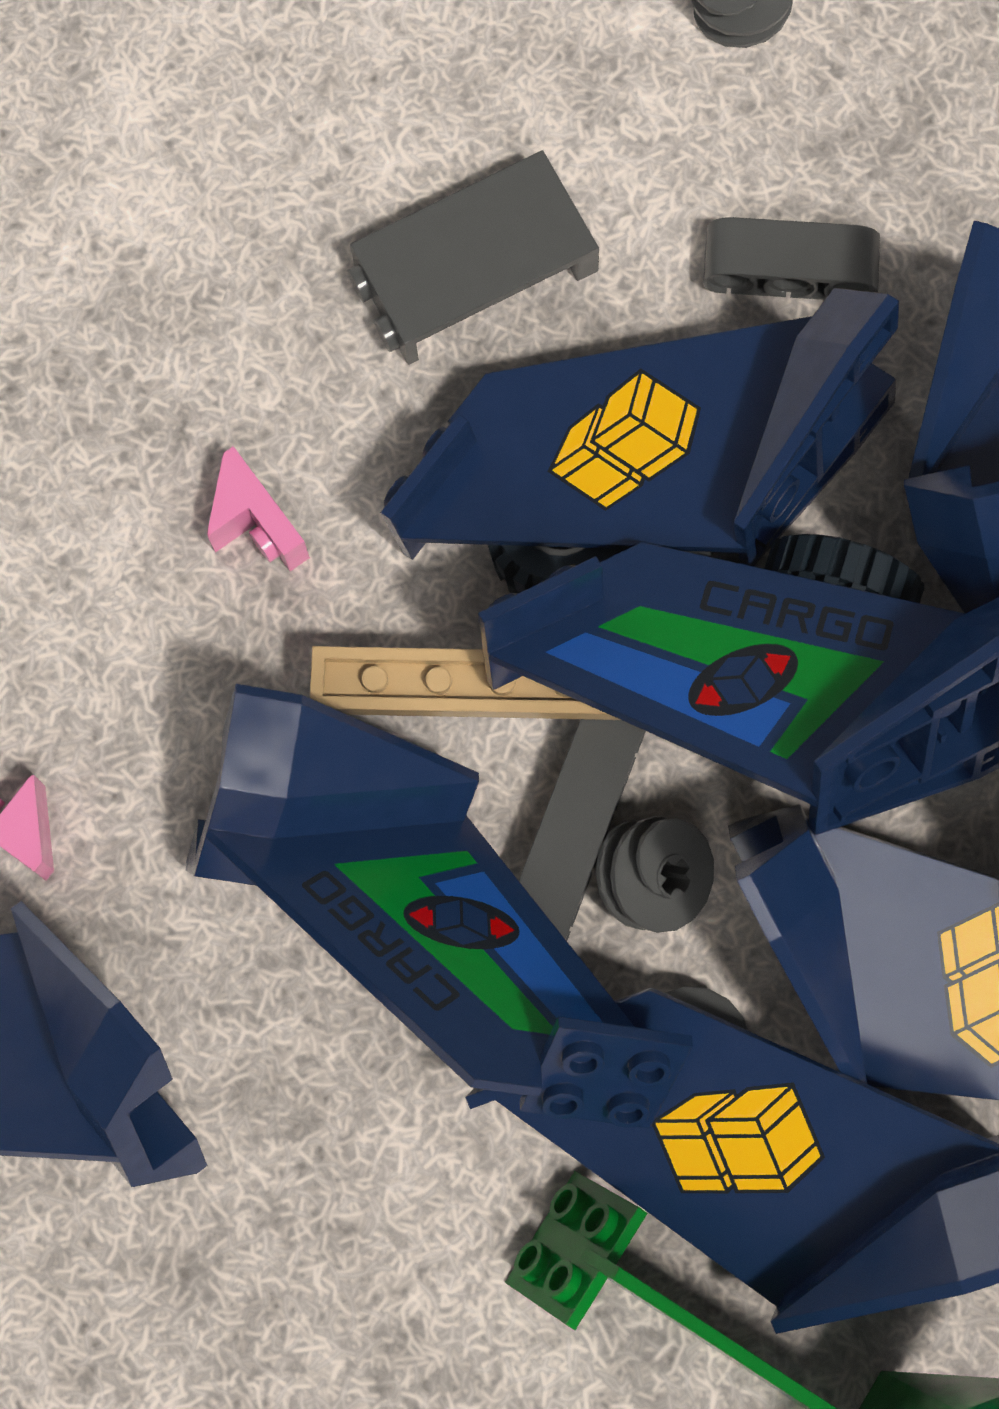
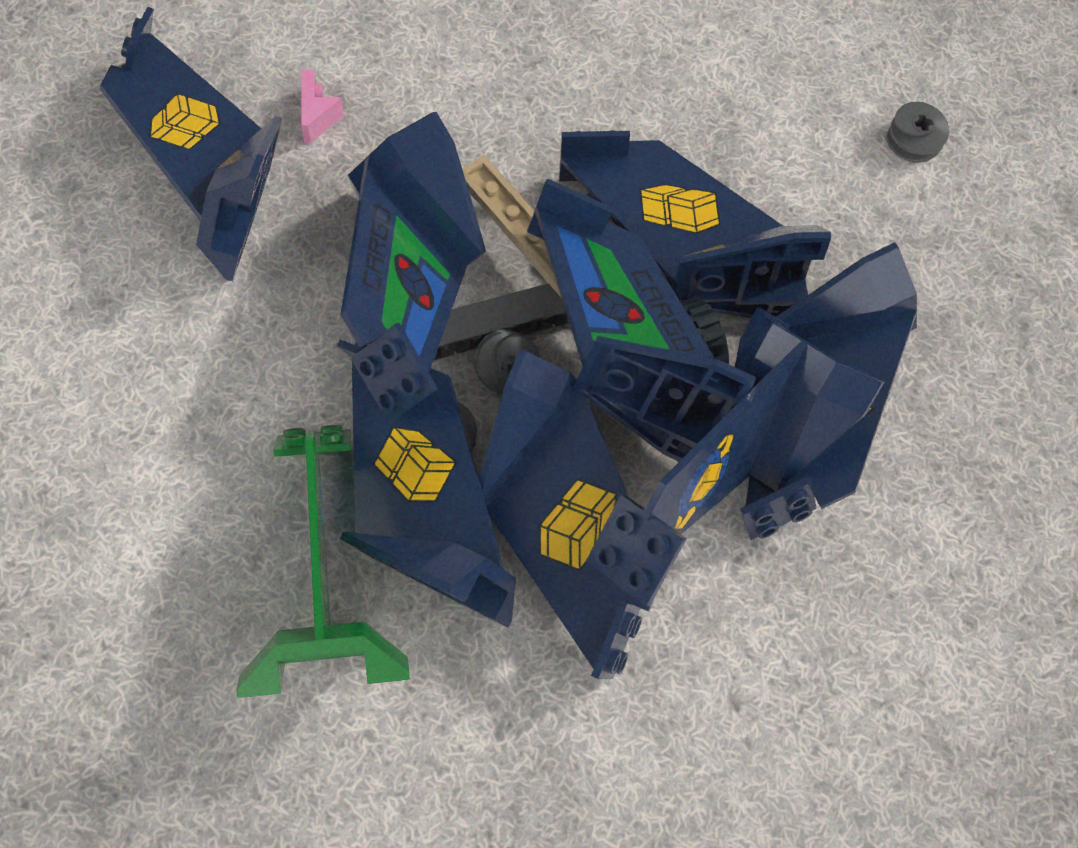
camera: 35 degrees right, 10 degrees down
bright pink slope [207,446,310,571] -> none
dark grey panel [347,150,599,365] -> none
dark grey beam [703,217,880,300] -> none

